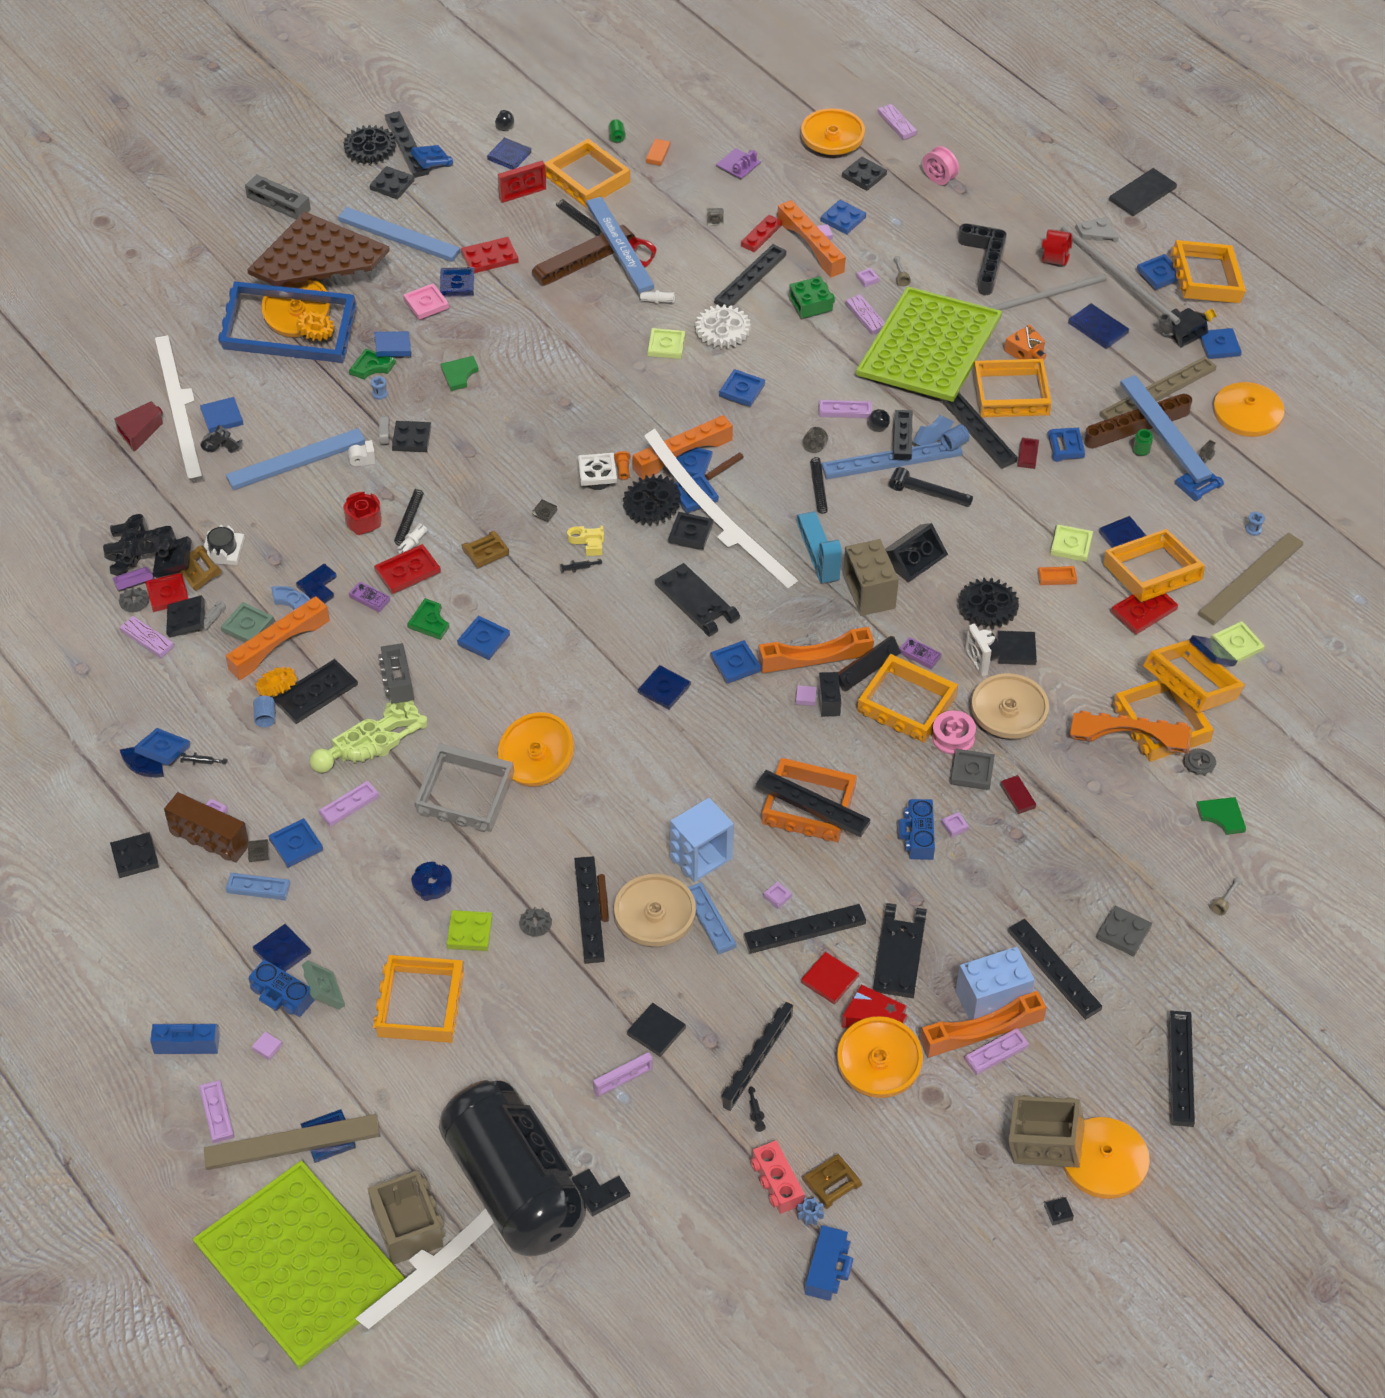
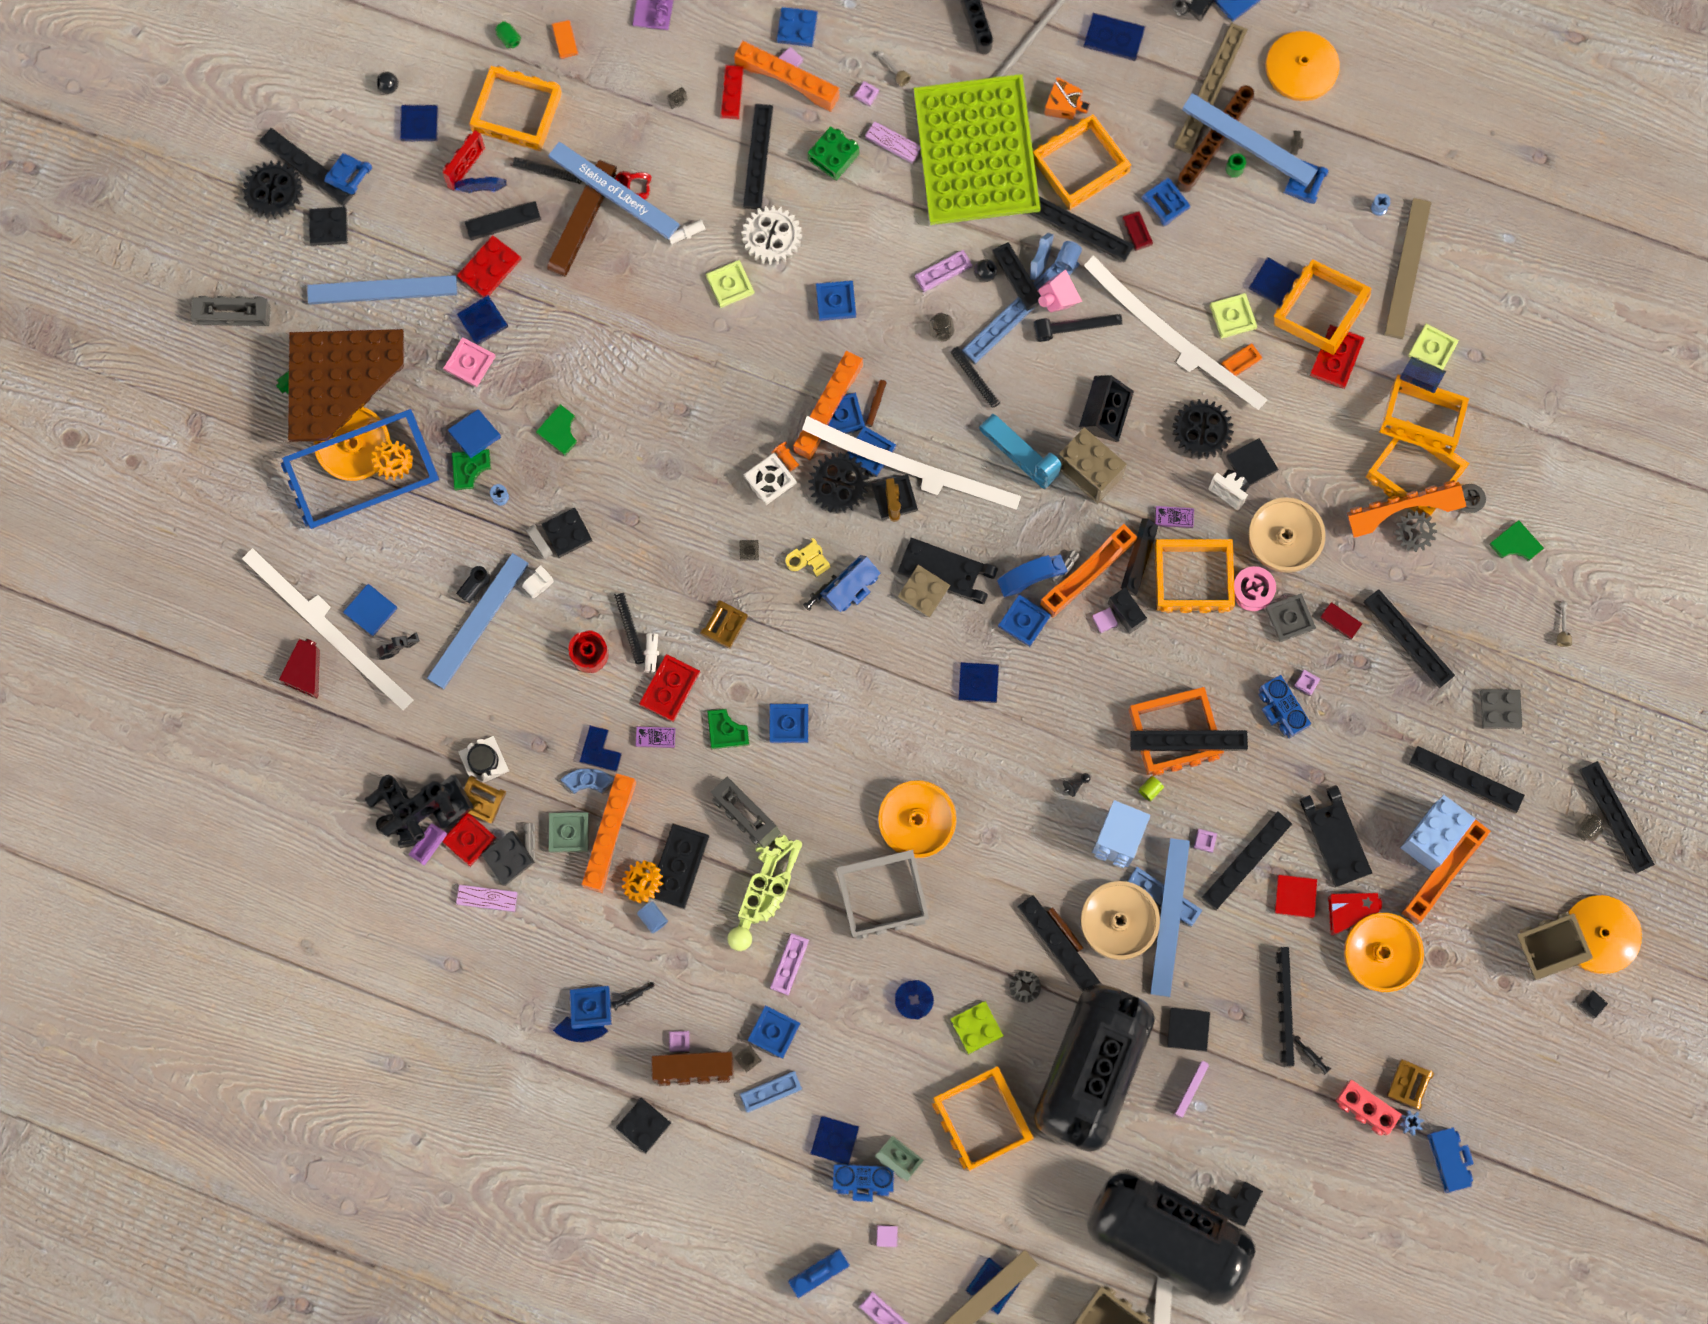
camera: 30 degrees left, 25 degrees up
dark grey gear [118,587,149,612] -> none
lavender tile [964,1028,1029,1075] -> none
none -> clear blue tile [455,177,507,194]
none -> black piece [456,566,490,604]
none -> black plate [465,201,541,241]
none -> piece [820,555,881,612]
none -> pearl gold plate [886,478,901,522]
none -> dark tan plate [898,565,951,617]
none -> blue arch [997,554,1068,597]
none -> black piece [1034,984,1155,1152]
none -> bright pink torso [1038,270,1082,313]
none -> black piece [1063,773,1091,797]
none -> white sticker [1084,256,1267,410]
none -> lime beam [1138,776,1164,802]
none -> medium blue tile [1150,838,1190,997]
none -> black plate [1363,589,1455,689]
none -> dark grey gear [1395,510,1437,552]
none -> clear smoke head [1575,813,1604,842]

